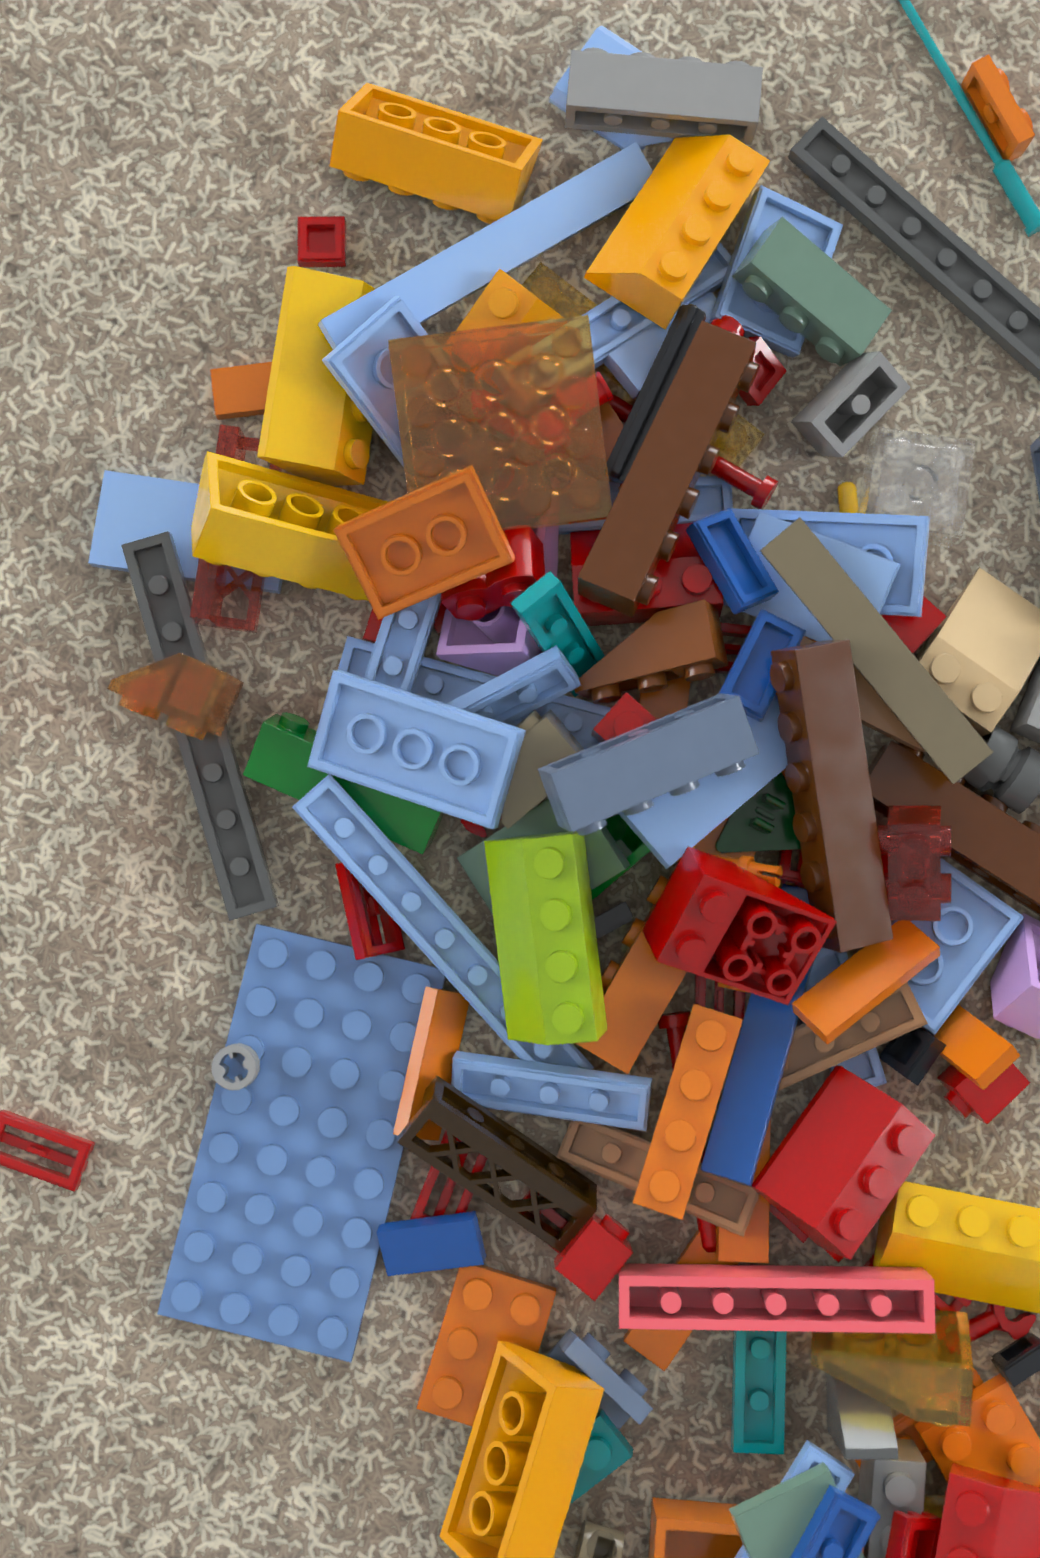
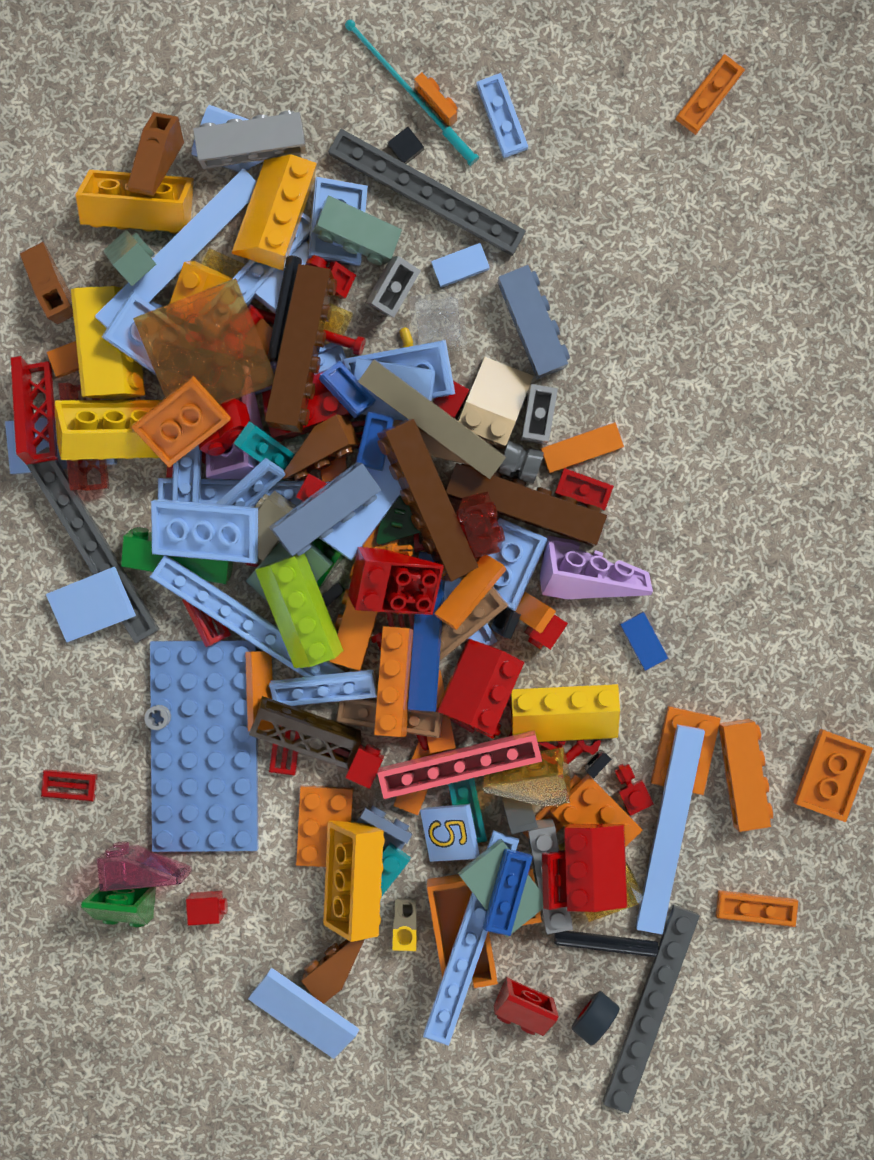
camera: 20 degrees left, 5 degrees up
clear orange slope [107,653,244,740] -> none
red tile [298,216,346,268] -> none
blue tile [376,1211,486,1276] -> none
none -> red fence [11,356,58,465]
none -> dark orange slope [20,242,73,325]
none -> light blue tile [46,566,136,642]
none -> green slope [81,881,156,927]
none -> clear pink slope [97,841,192,891]
none -> sand green brick [103,230,157,286]
none -> dark orange slope [127,112,184,196]
none -> red brick [186,891,228,926]
none -> black tile [387,127,424,164]
none -> light blue tile [420,804,480,862]
none -> light blue tile [431,243,490,288]

